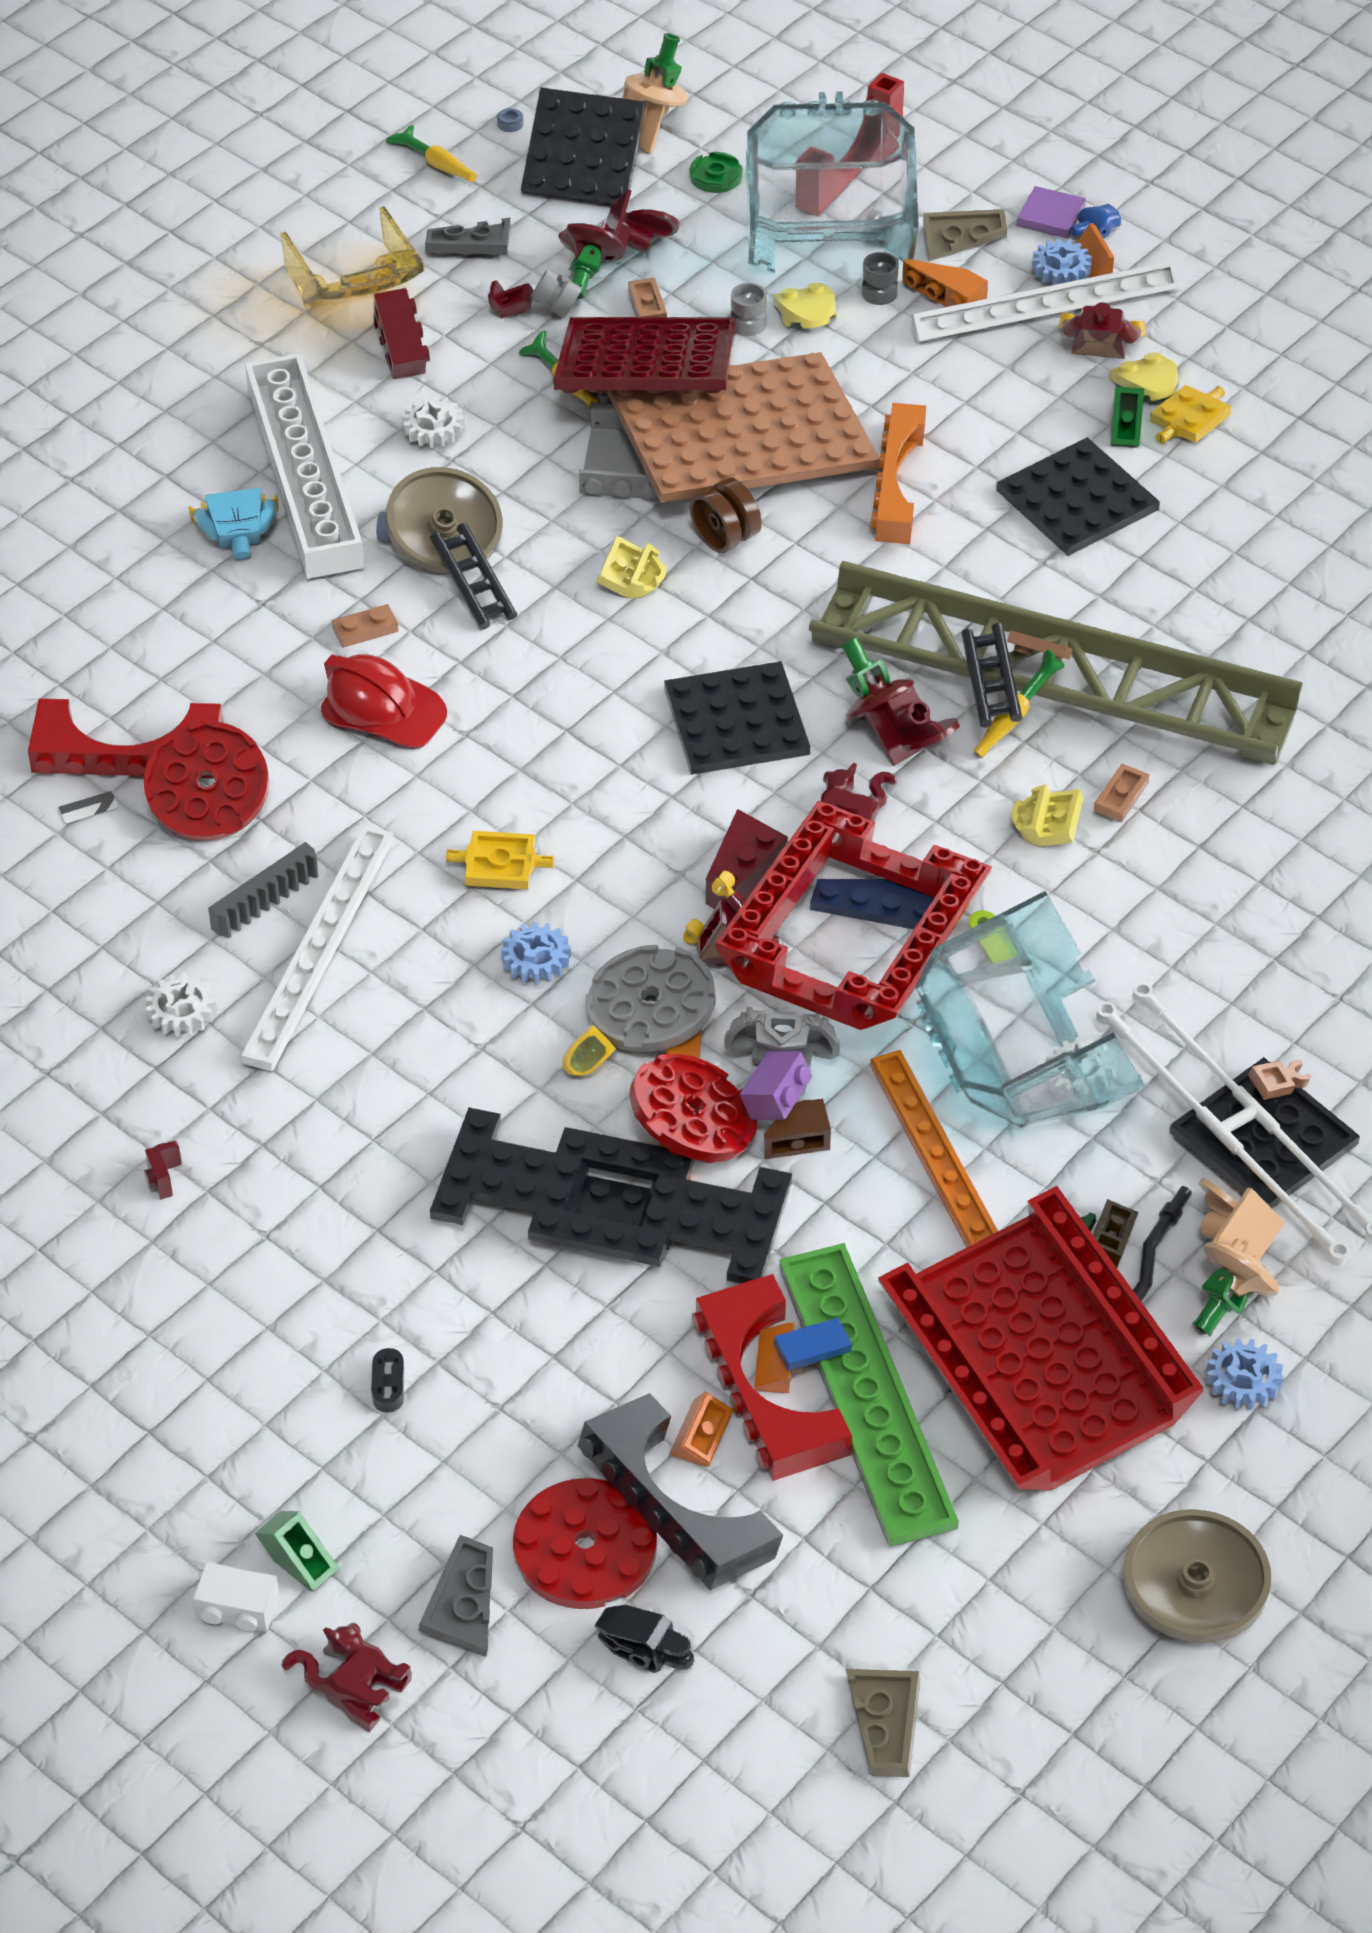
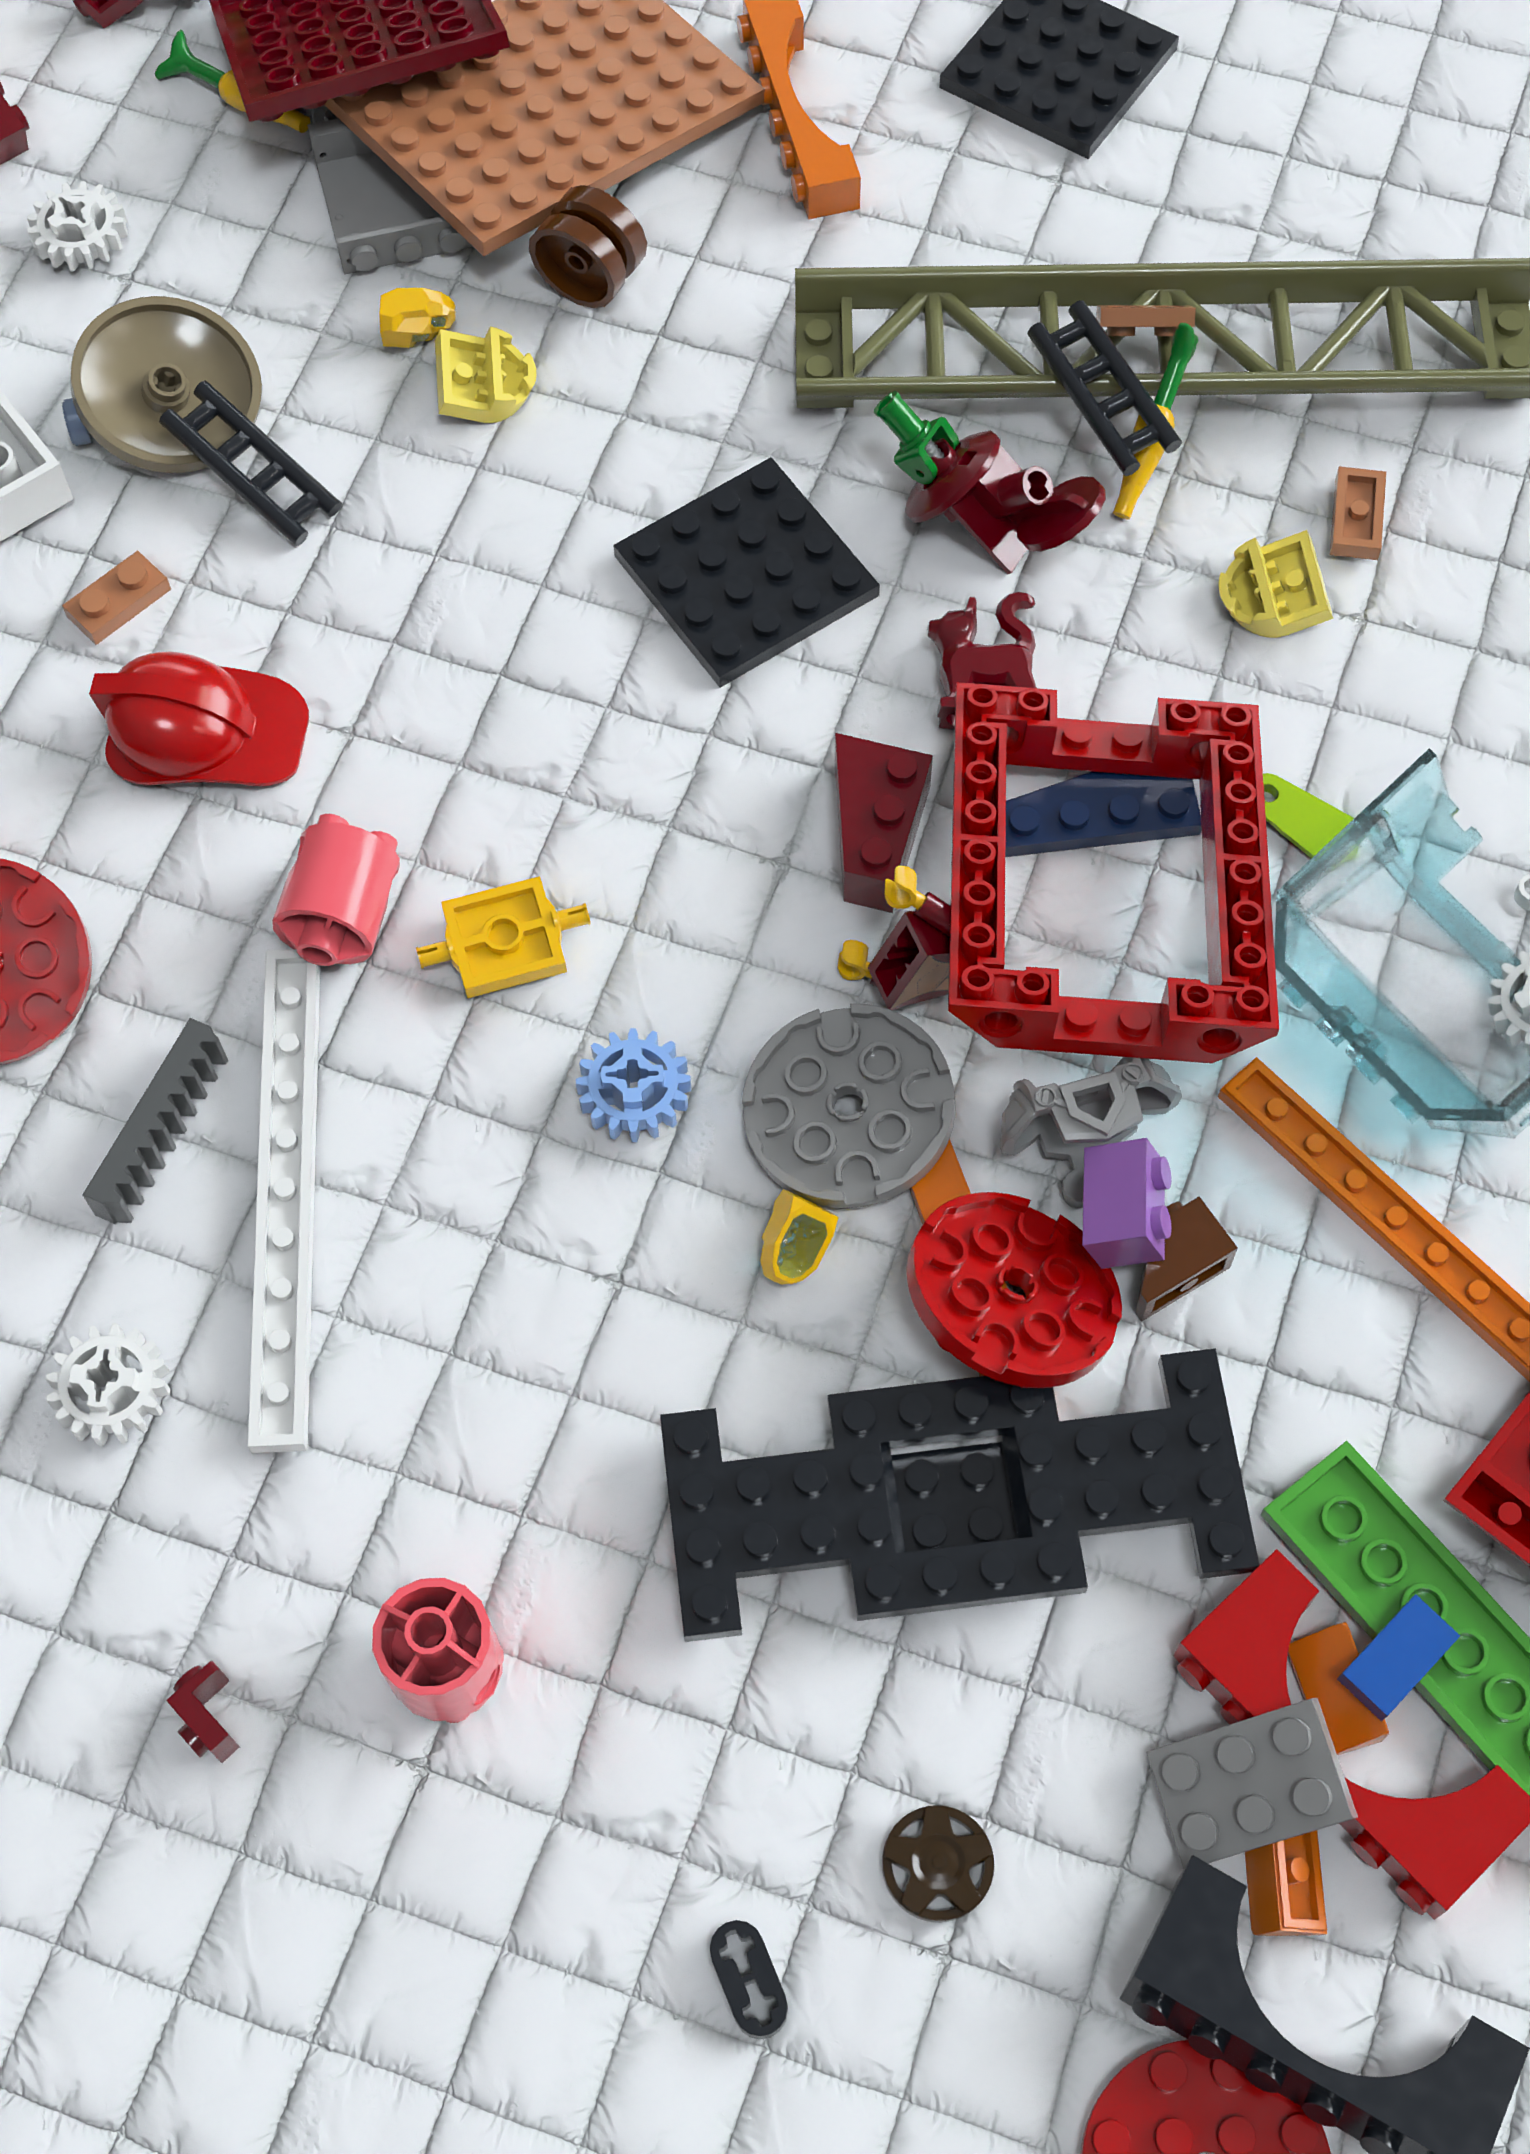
camera: 20 degrees left, 15 degrees up
none -> coral cylinder [272,814,400,966]
none -> coral cylinder [372,1578,504,1723]
none -> yellow rock [379,288,456,348]
none -> dark brown wheel [882,1805,994,1923]
none -> light grey plate [1146,1698,1358,1869]

